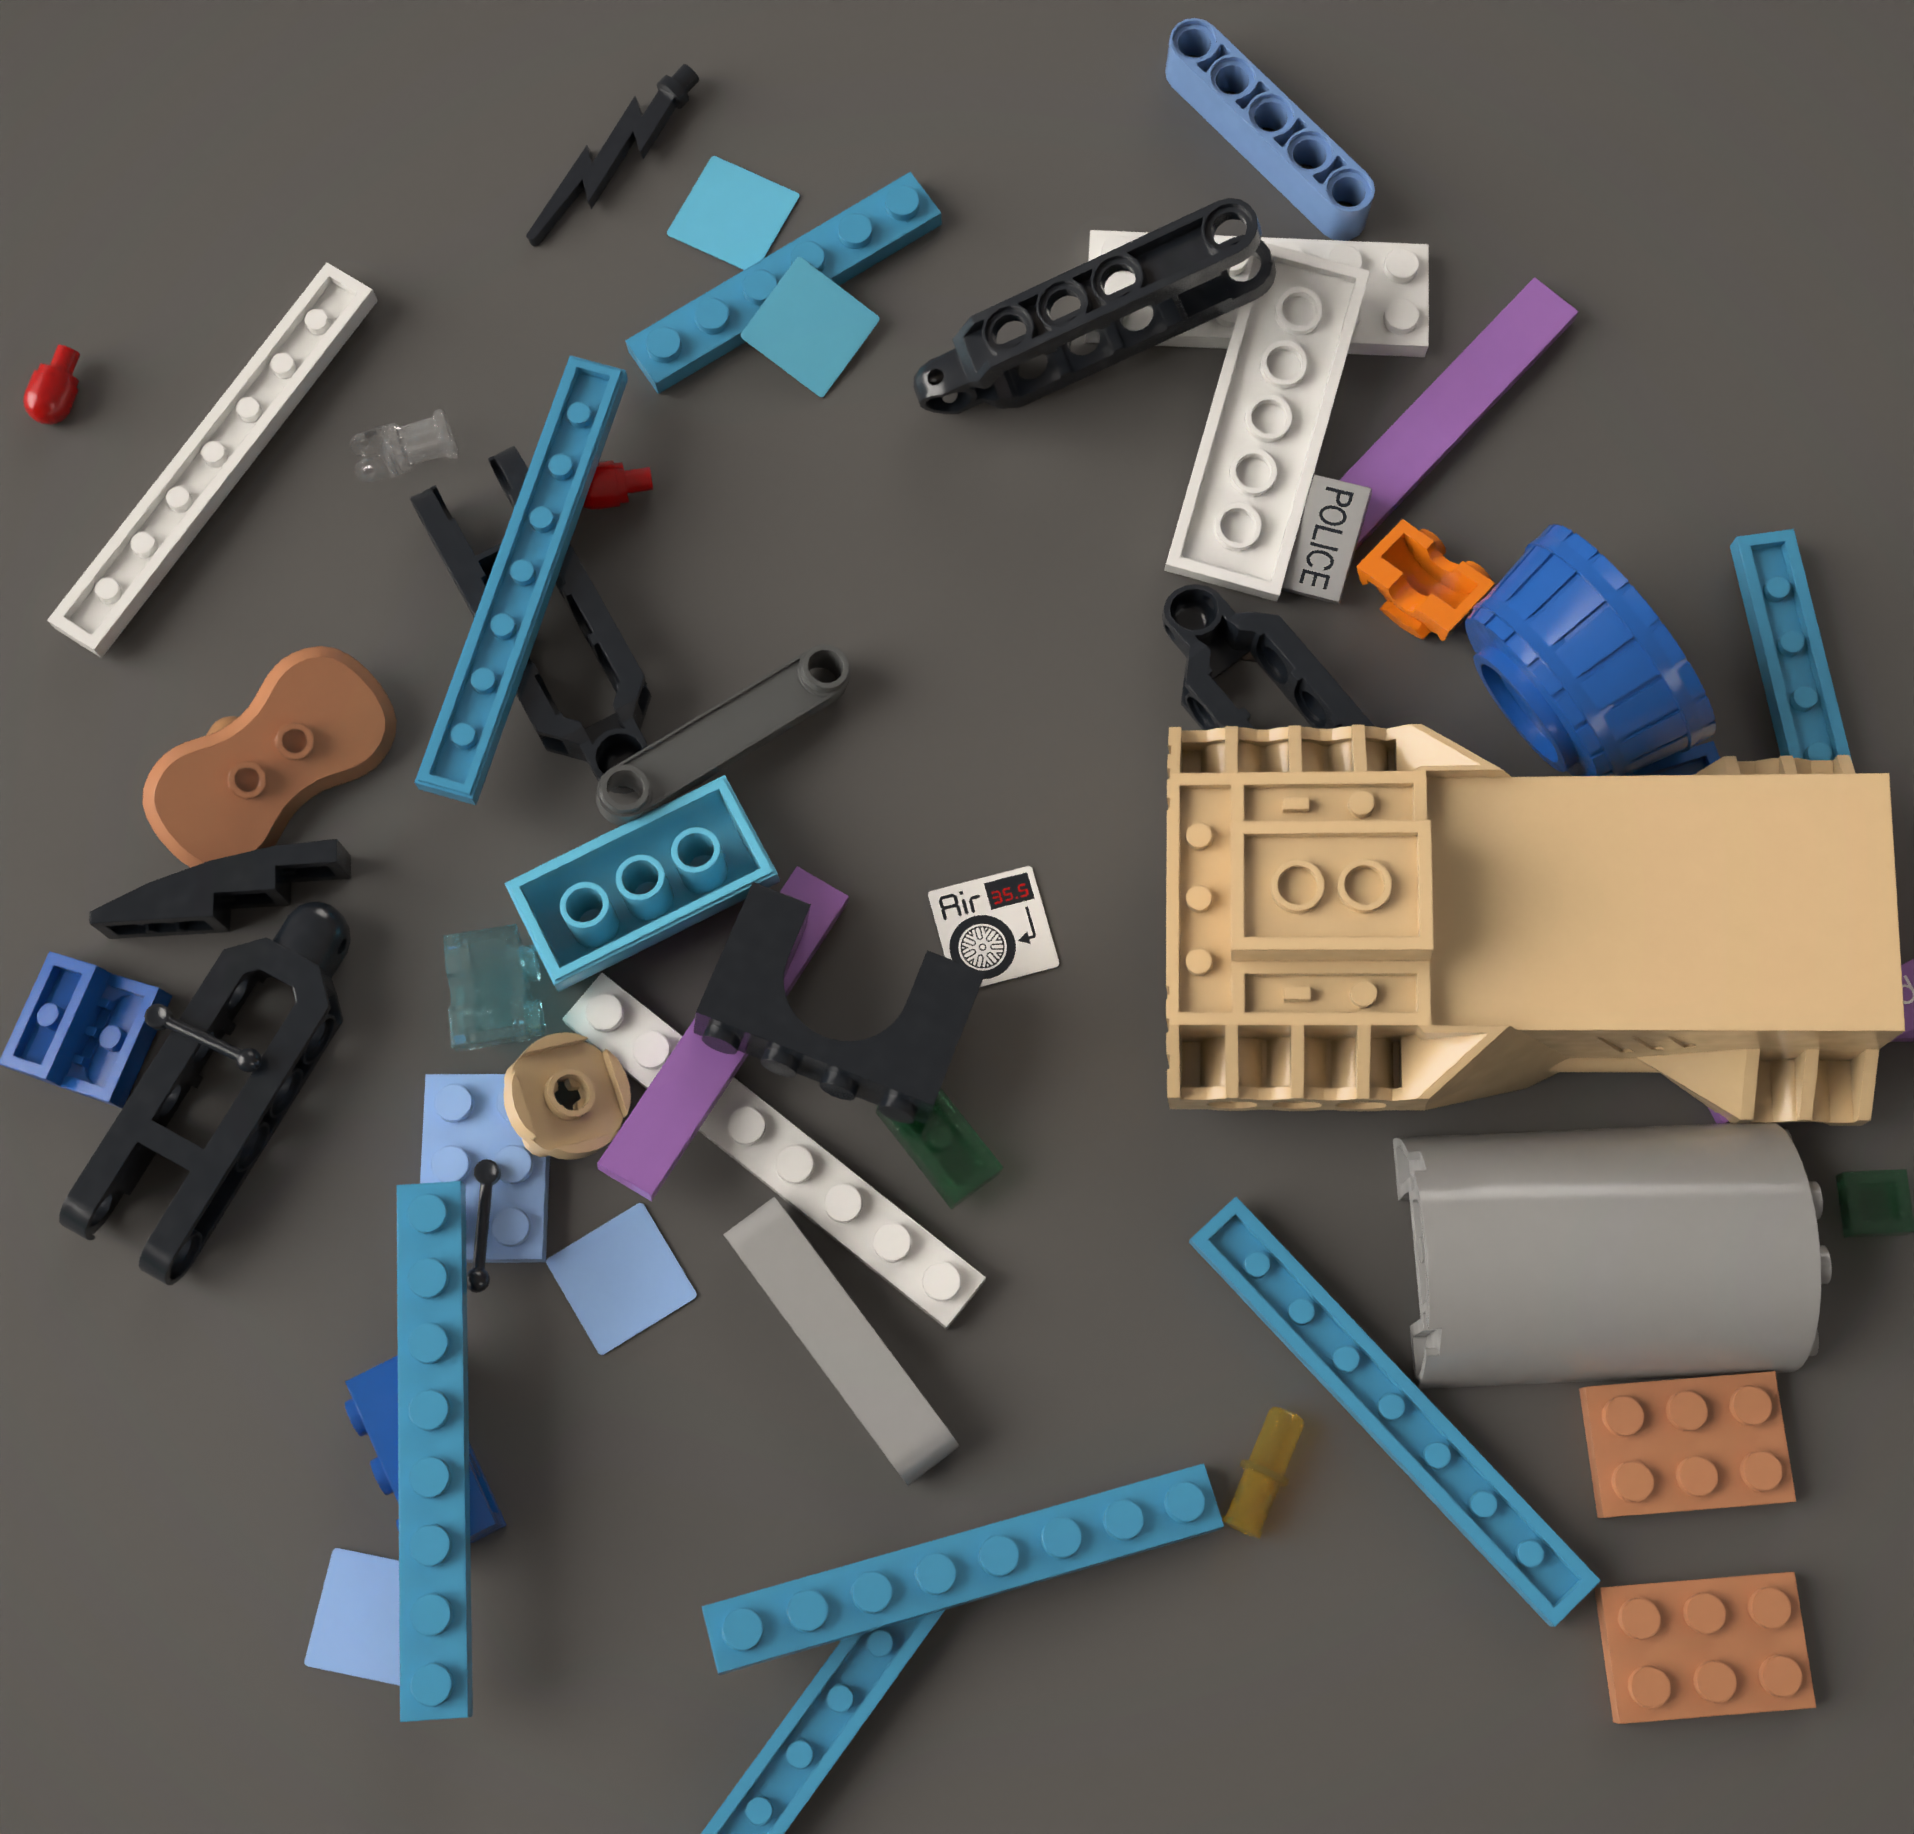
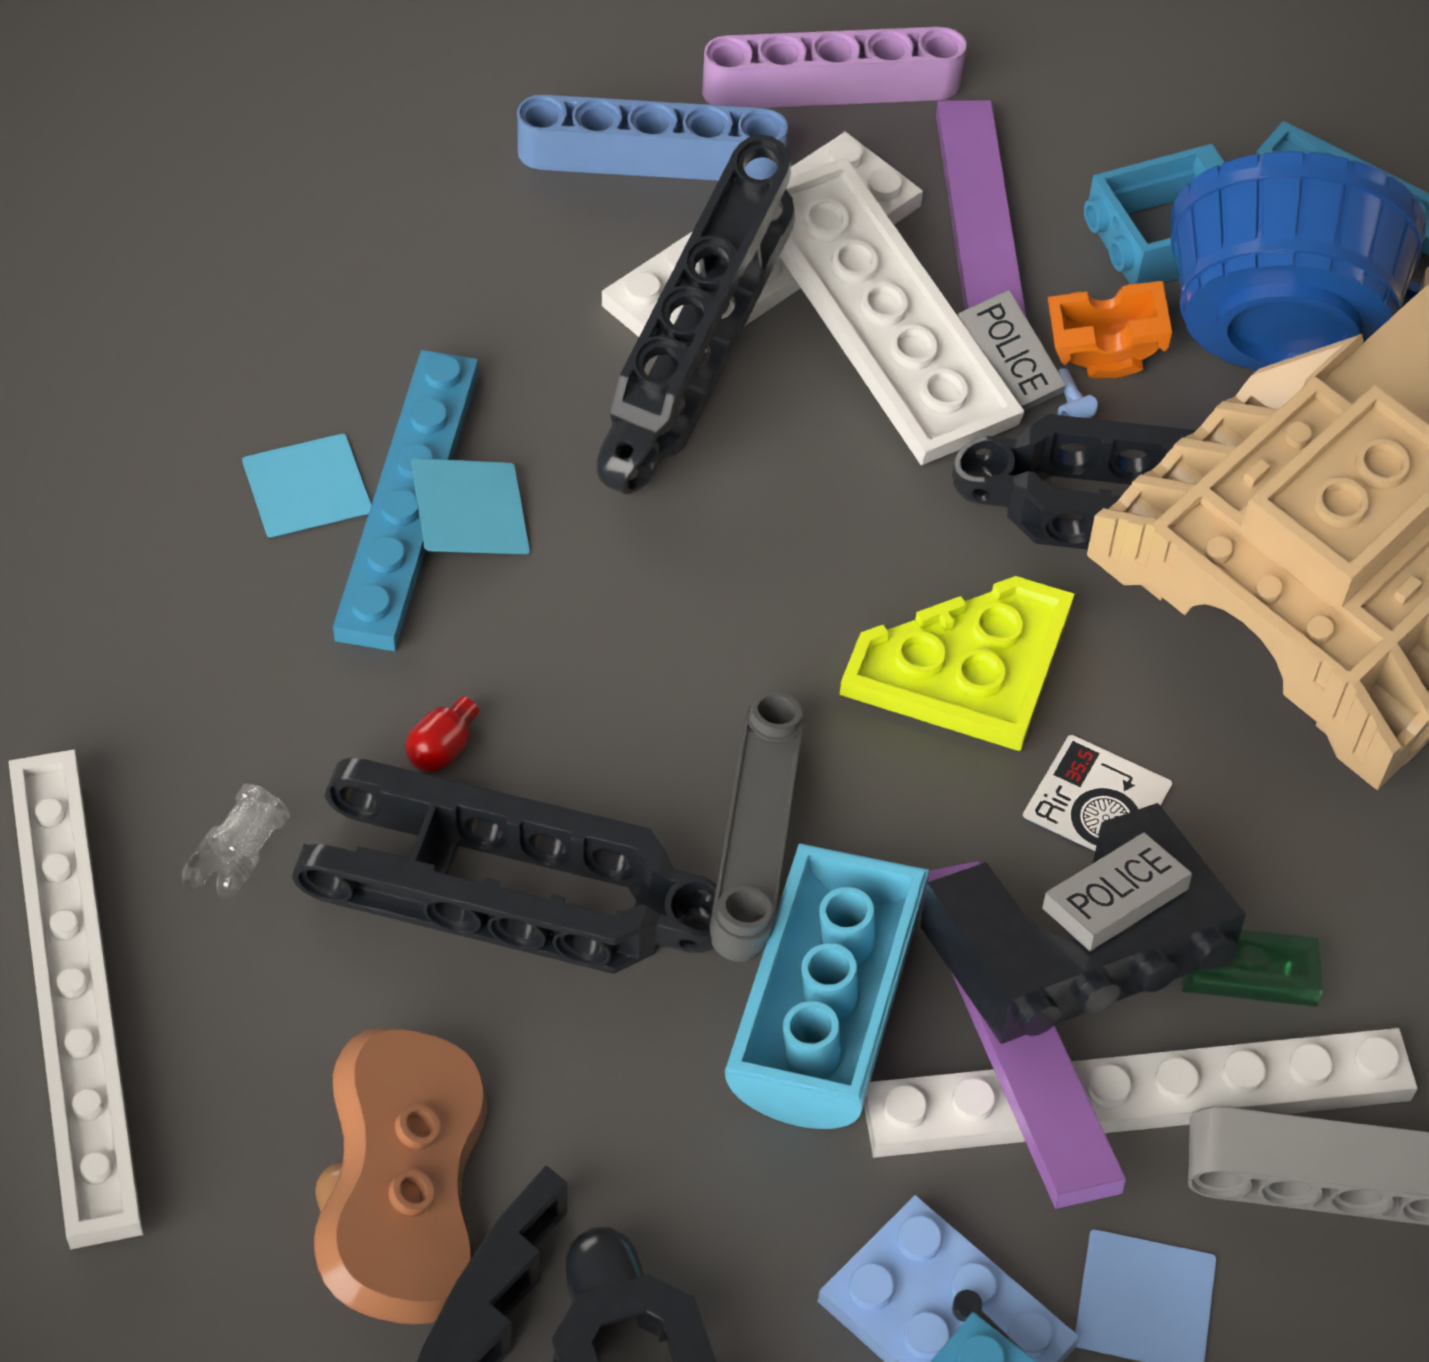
camera: 50 degrees left, 20 degrees down
dark azure tile [414,355,628,805] -> none
clear light blue cylinder [443,924,545,1052] -> none
tan plate [504,1032,631,1160] -> none
black piece [526,64,699,246] -> none
none -> lavender beam [702,27,967,108]
none -> neon yellow plate [839,576,1075,751]
none -> light grey tile [1043,832,1192,951]
none -> light blue hand [1058,368,1097,419]
none -> dark azure window [1084,144,1224,284]

